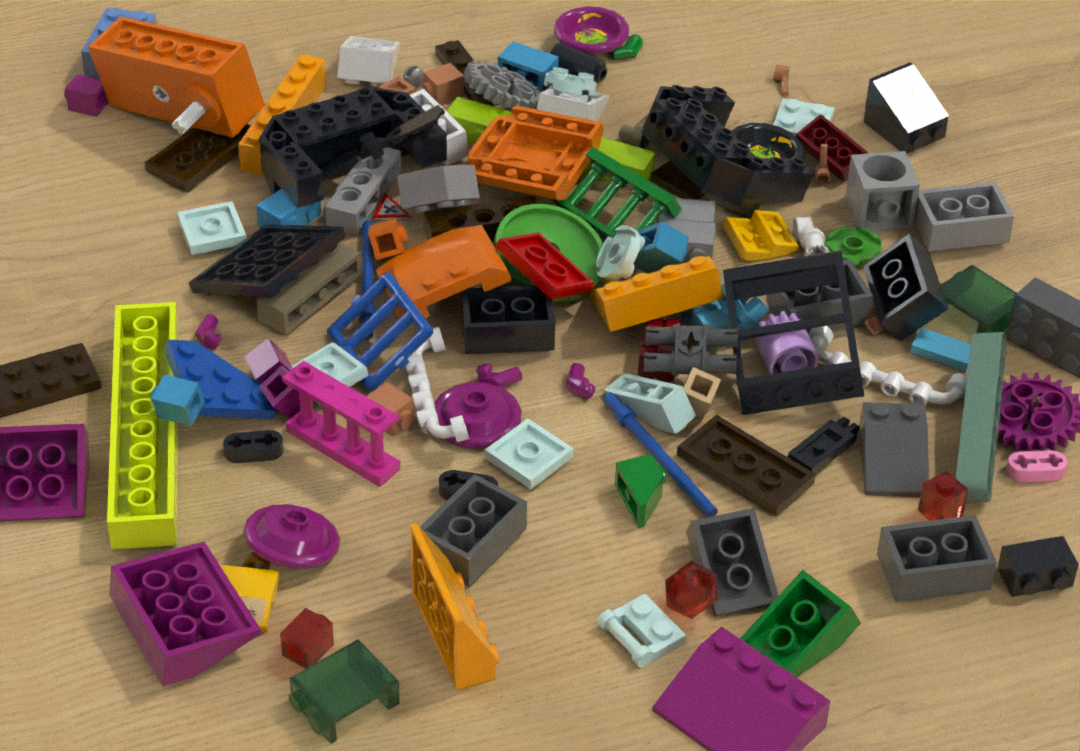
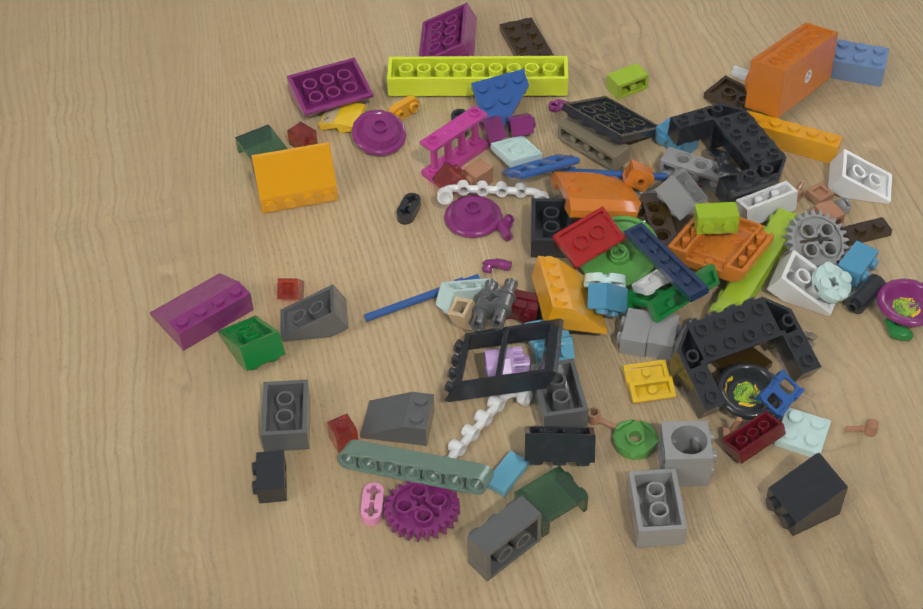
camera: 100 degrees right, 5 degrees up
dark azure brick [151,374,205,426] -> none
light aqua plate [177,201,246,255] -> none
dark grey brick [420,474,527,587] -> none
light aqua plate [485,418,574,489] -> none
light aqua plate [597,594,686,668] -> none
green slope [615,454,666,528] -> none
dark brown plate [677,415,816,516] -> none
black hinge [788,417,860,474] -> none
white connector [793,216,830,256] -> none
none -> light orange plate [388,95,420,121]
none -> clear red brick [432,162,467,195]
none -> lime brick [606,63,649,100]
none -> dark blue plate [624,222,709,302]
none -> white plate [632,269,670,296]
none -> lime brick [693,202,740,234]
none -> blue piece [755,369,805,420]

